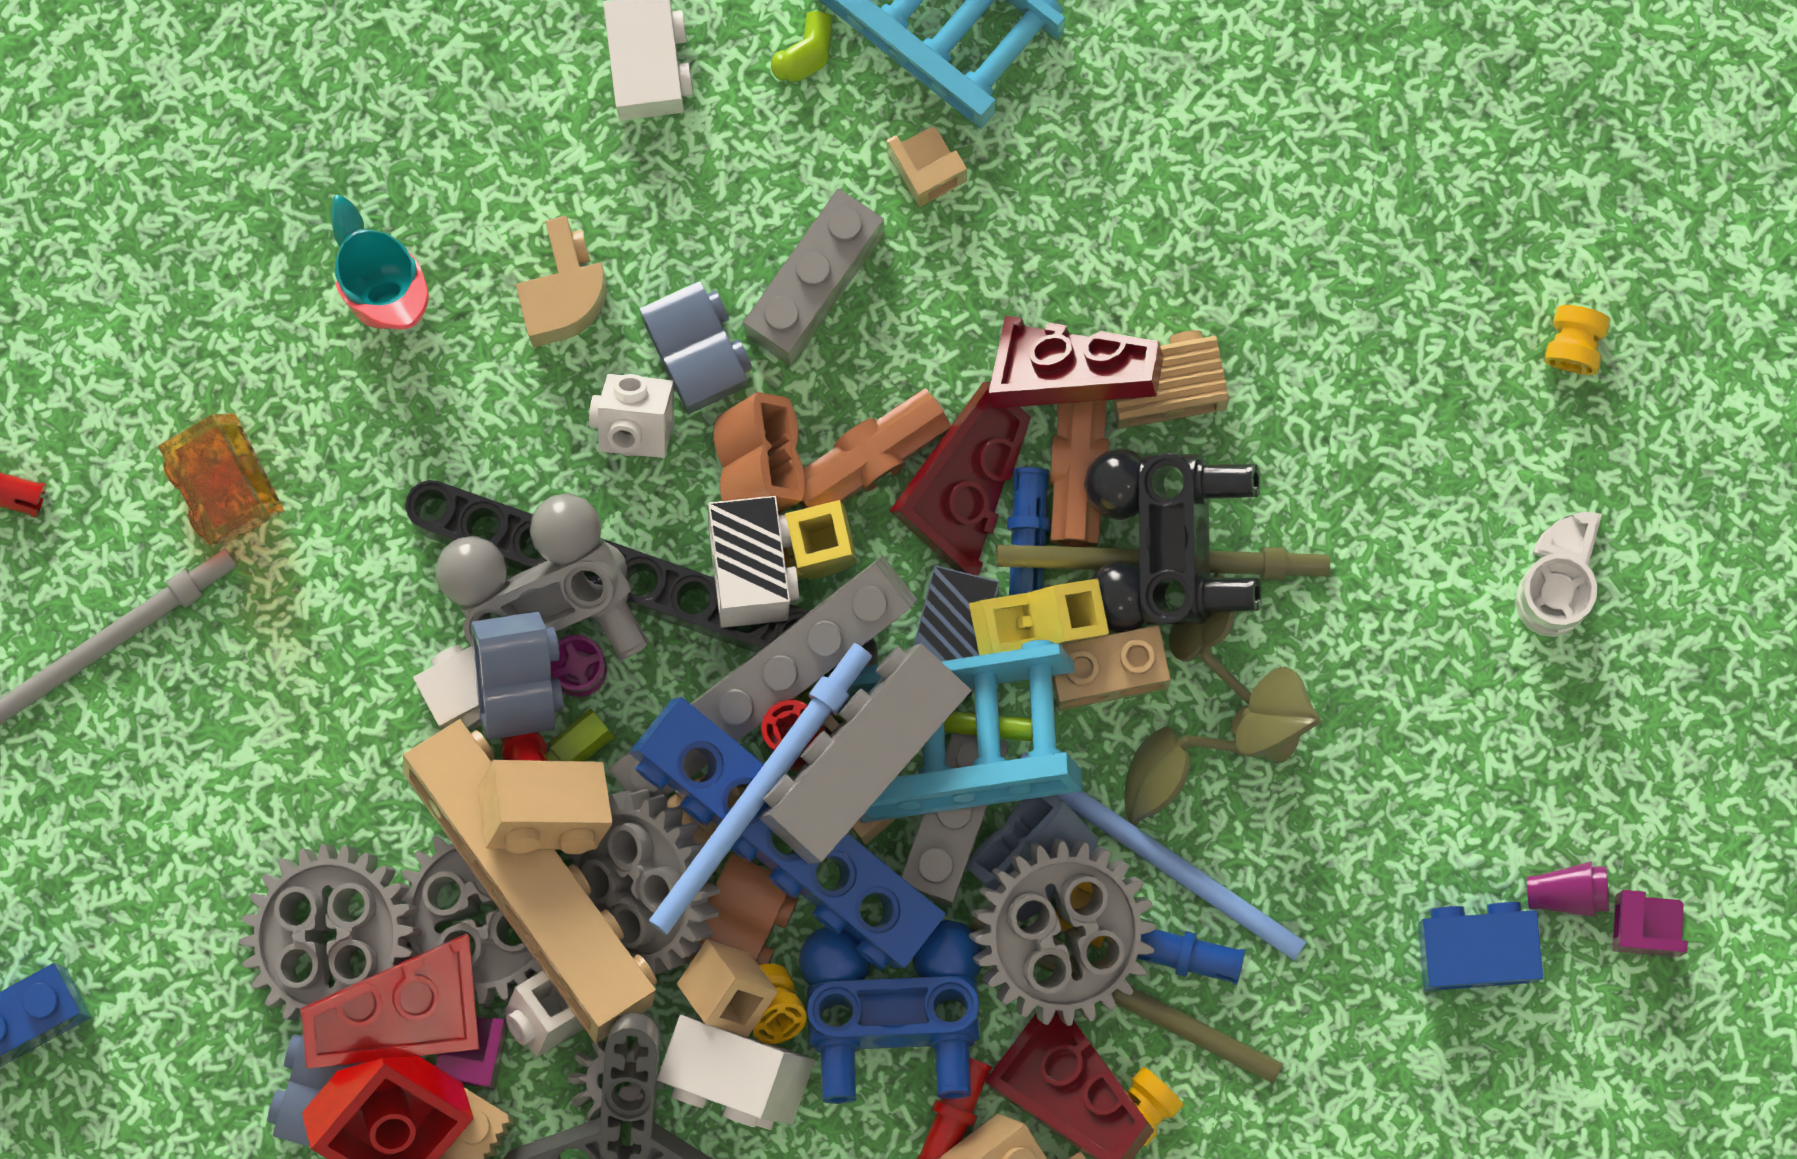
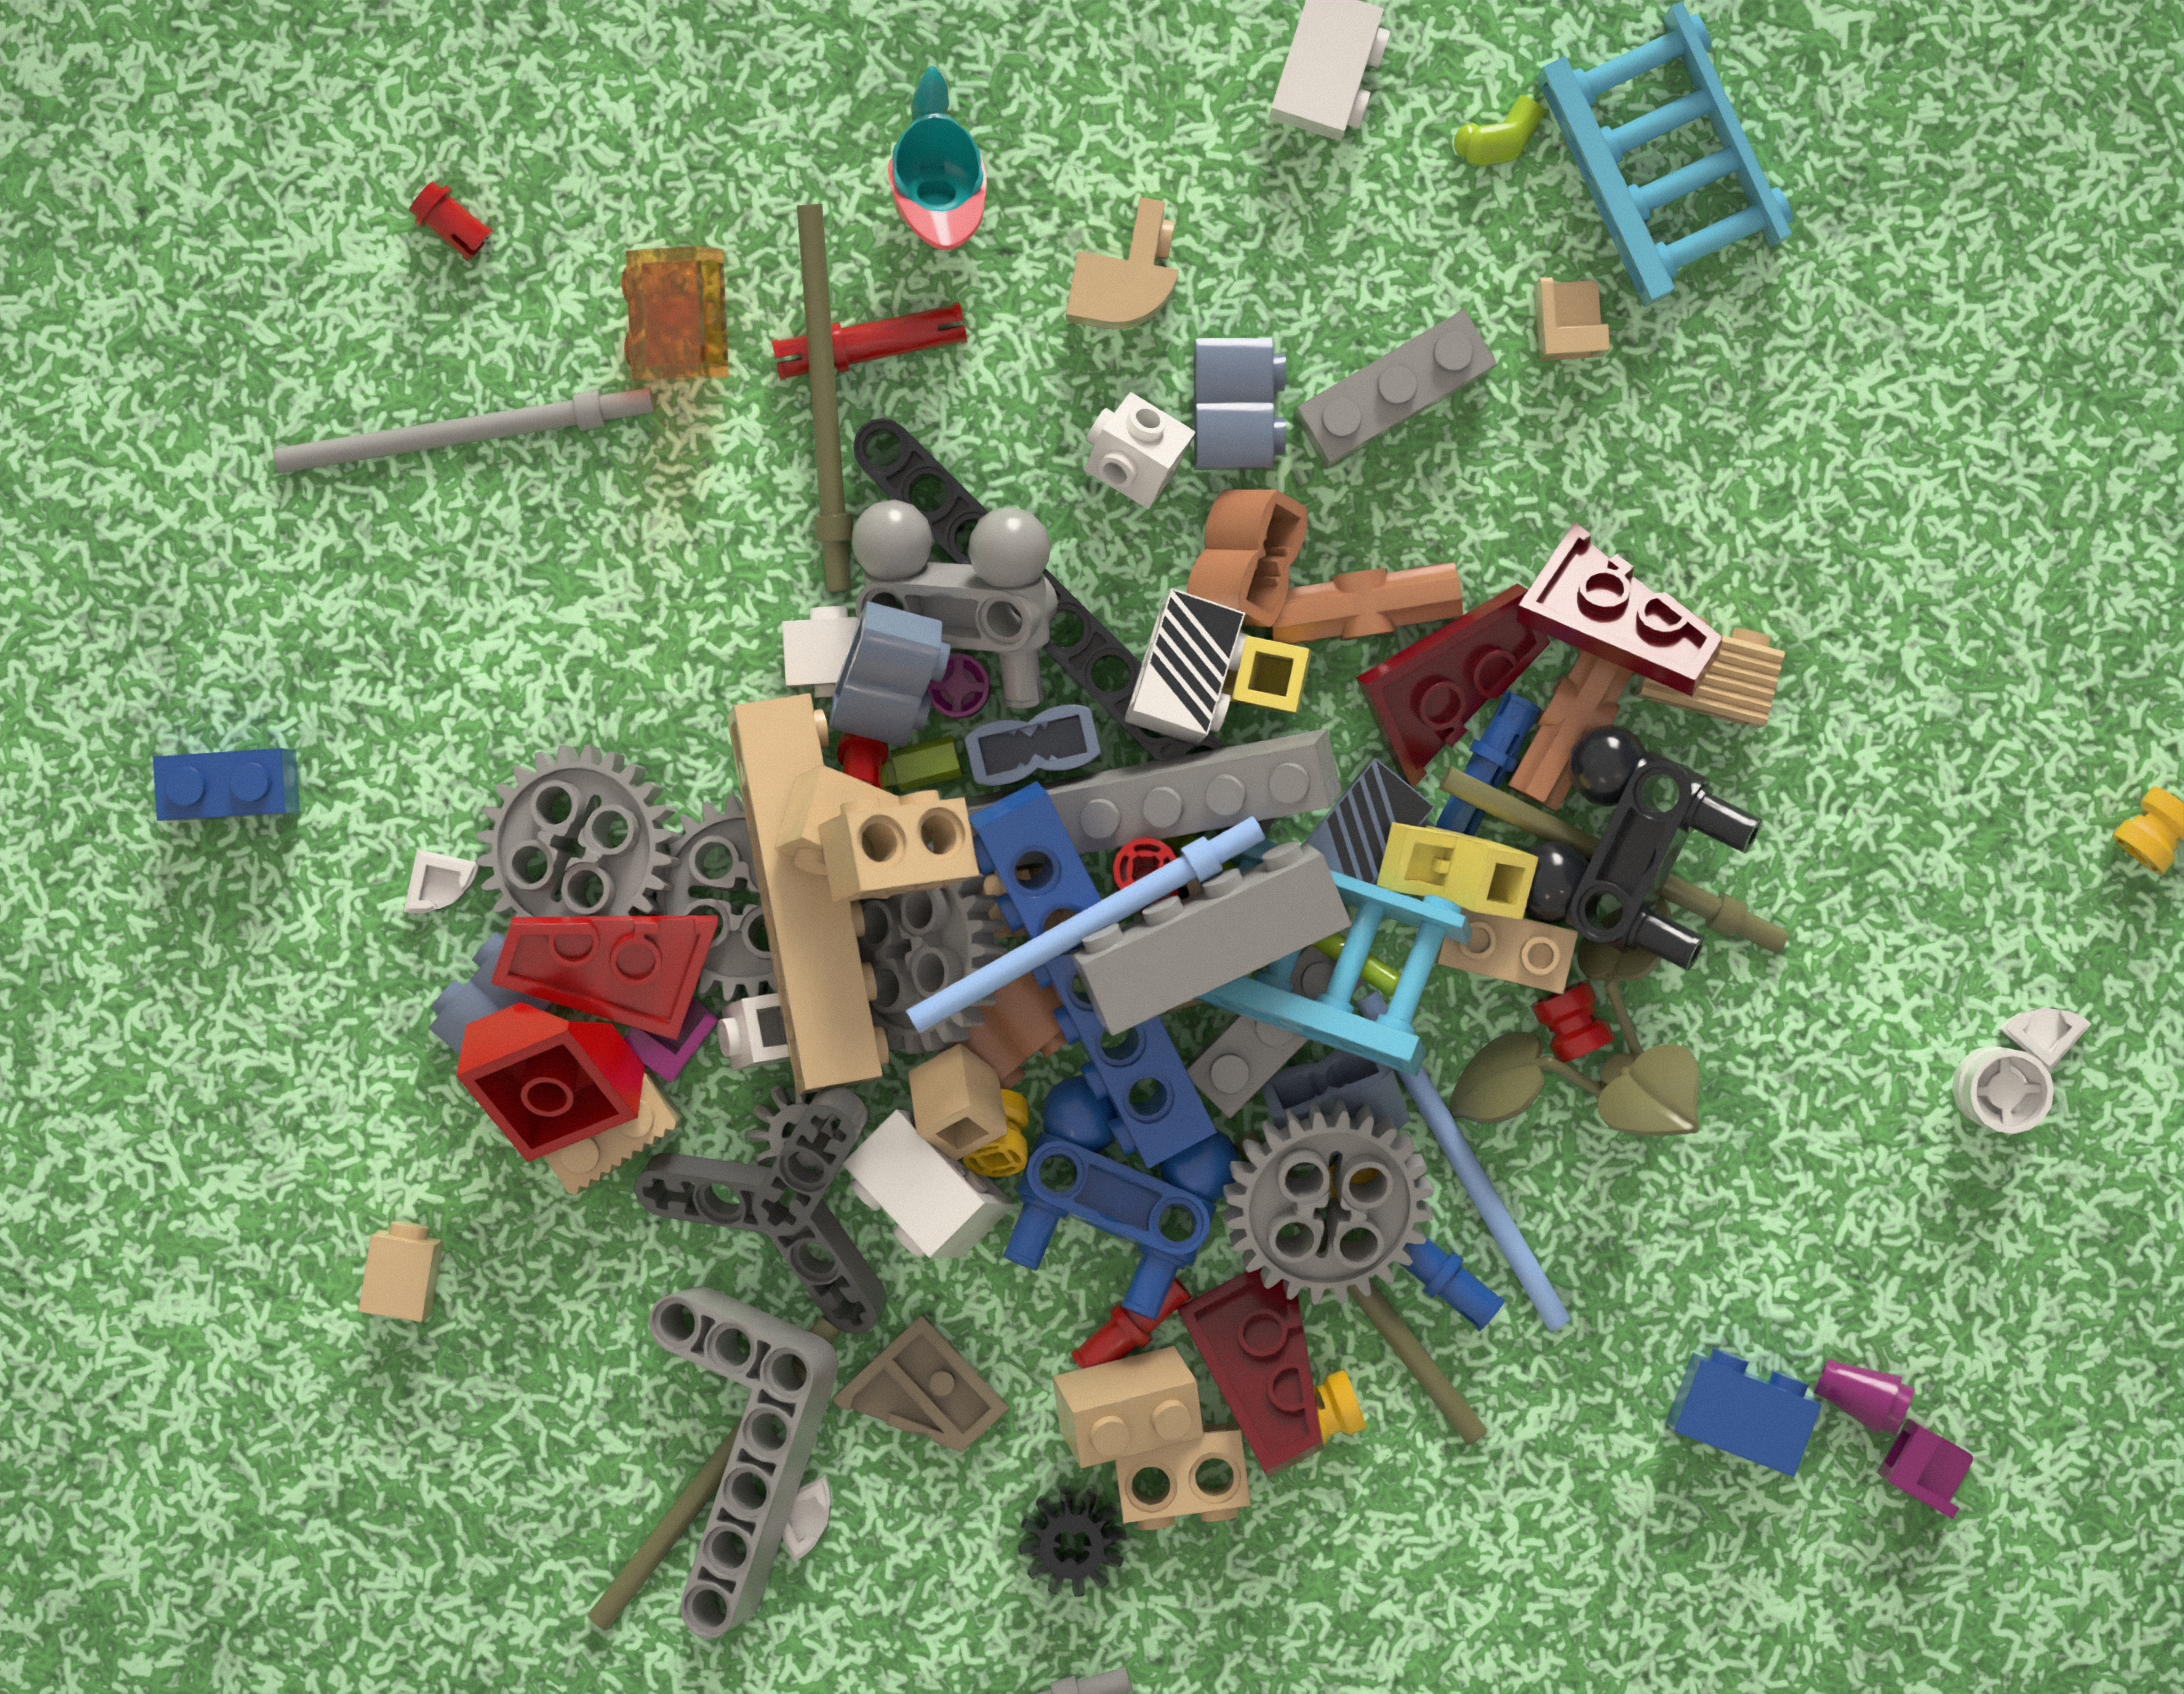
camera: 25 degrees right, 10 degrees up
none -> white tile [404,850,481,913]
none -> red pin [772,302,967,381]
none -> olive bar [797,204,853,592]
none -> tan brick [818,790,979,903]
none -> sand blue brick [964,705,1101,787]
none -> red wheel [1531,979,1615,1063]

